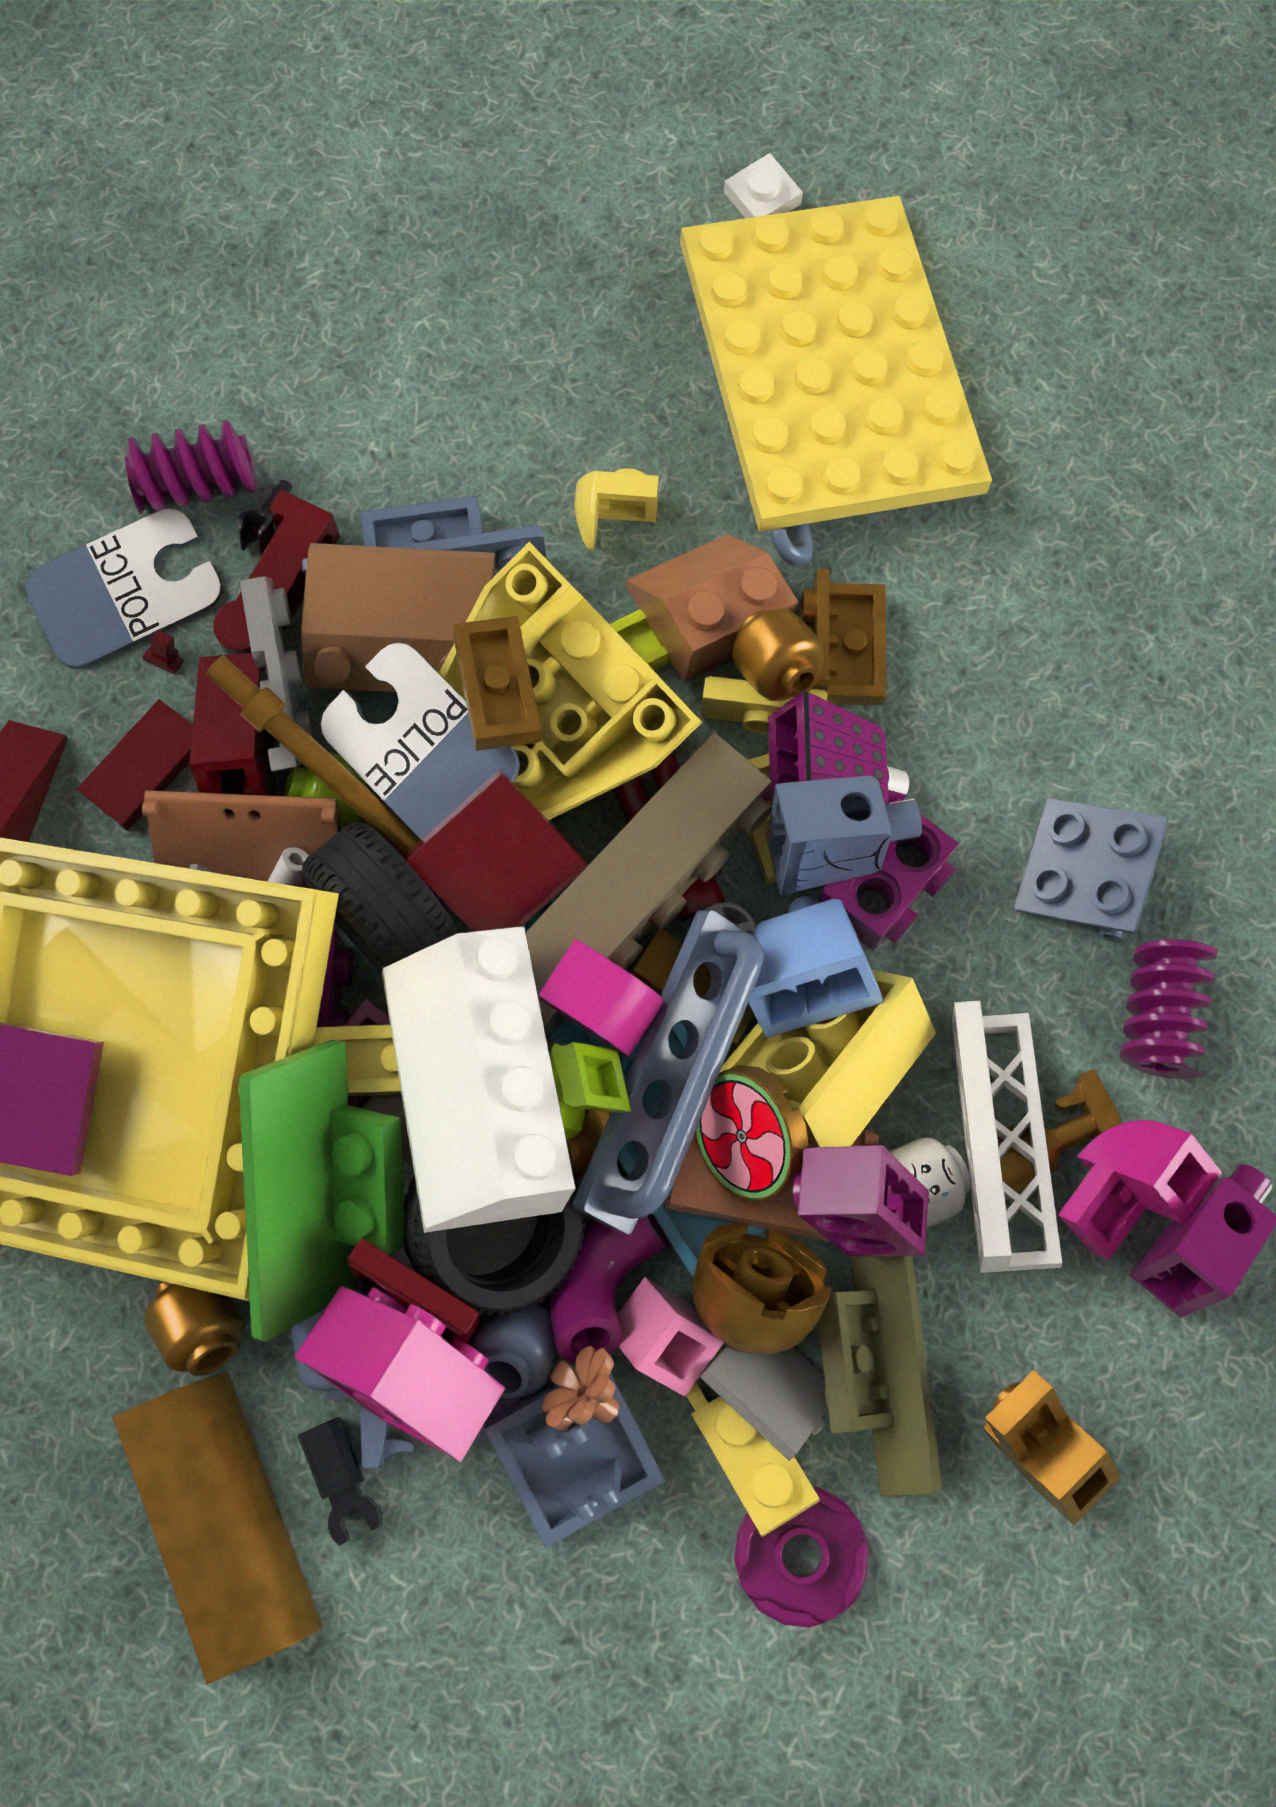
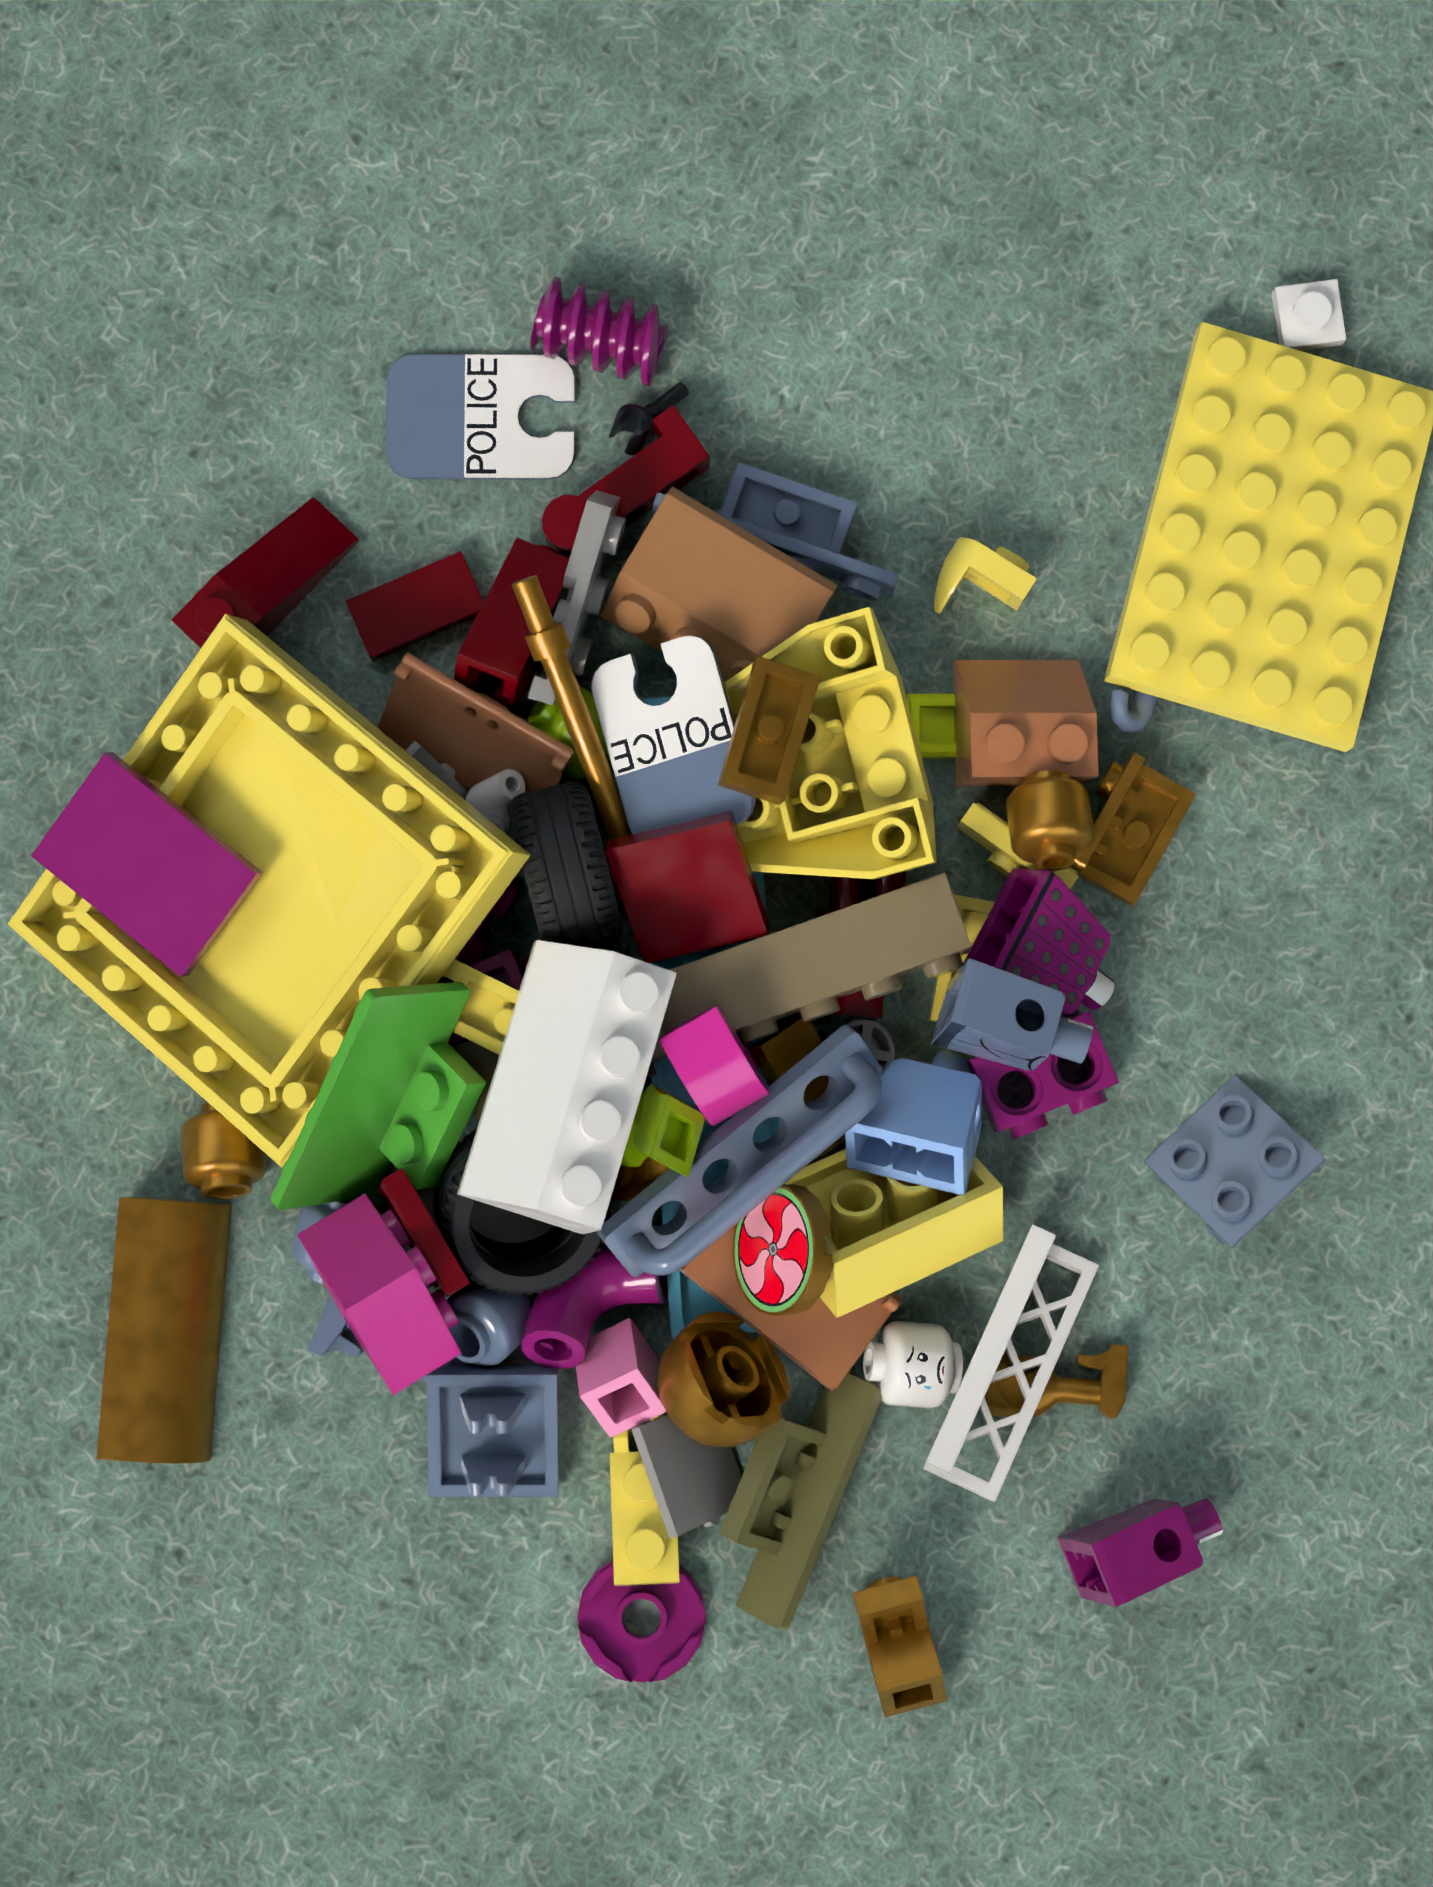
camera: 25 degrees right, 10 degrees up
dark red piece [142,630,184,674] -> none
black bar [297,1417,383,1546] -> none
nougat plant [542,1346,620,1431] -> none
magenta brick [793,1145,929,1257] -> none
dark pink brick [1058,1120,1222,1260] -> none
magenta piece [1119,939,1218,1079] -> none

